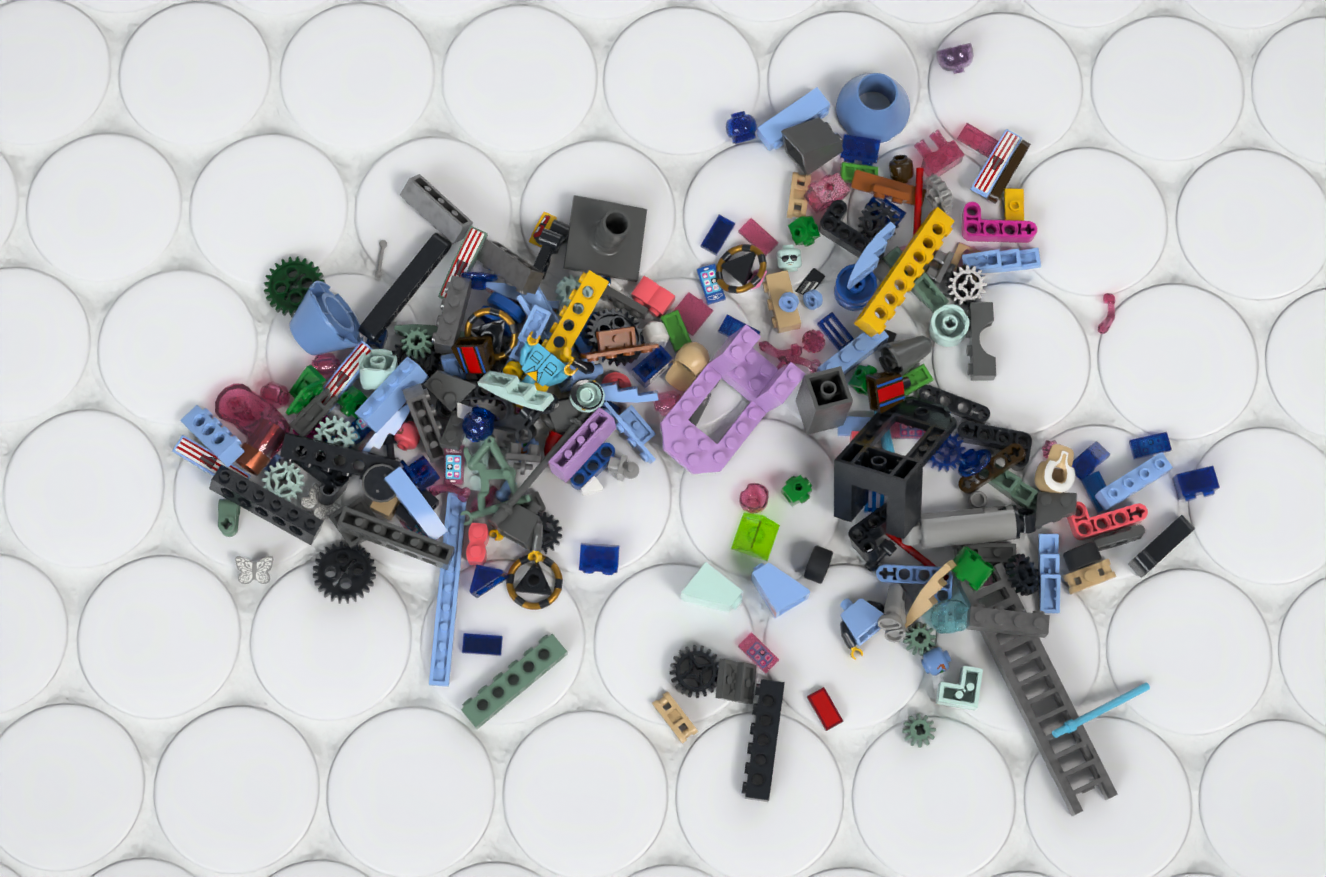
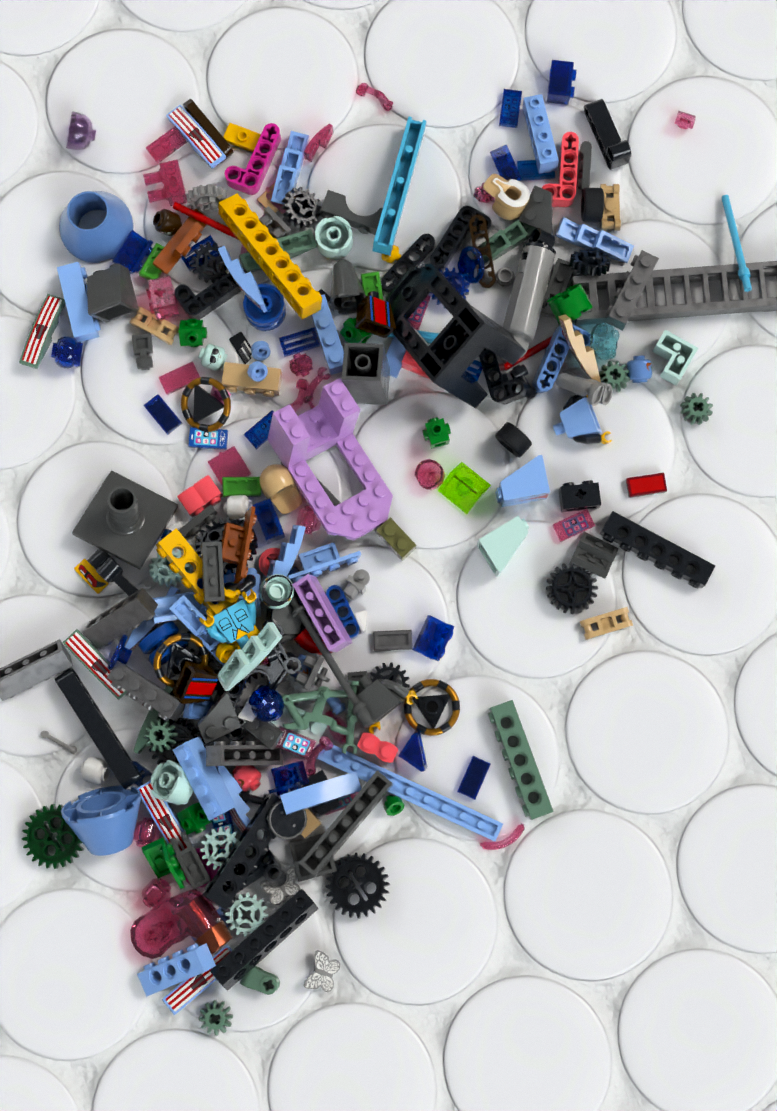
camera: 65 degrees left, 5 degrees up
none -> slope [19,294,66,369]
none -> white head [80,757,111,785]
none -> dark grey plate [132,333,153,371]
none -> sand green gear [199,1000,233,1036]
none -> dark grey plate [201,542,225,602]
none -> clear pink slope [304,124,333,162]
none -> medium azure tile [372,116,426,256]
none -> flat silver tile [373,630,413,651]
none -> olive brick [376,517,416,561]
none -> yellow tile [382,245,401,263]
none -> green tile [383,795,404,816]
none -> clear pink piece [480,823,525,850]
none -> black brick [558,480,601,512]
none -> clear pink plate [675,111,696,129]

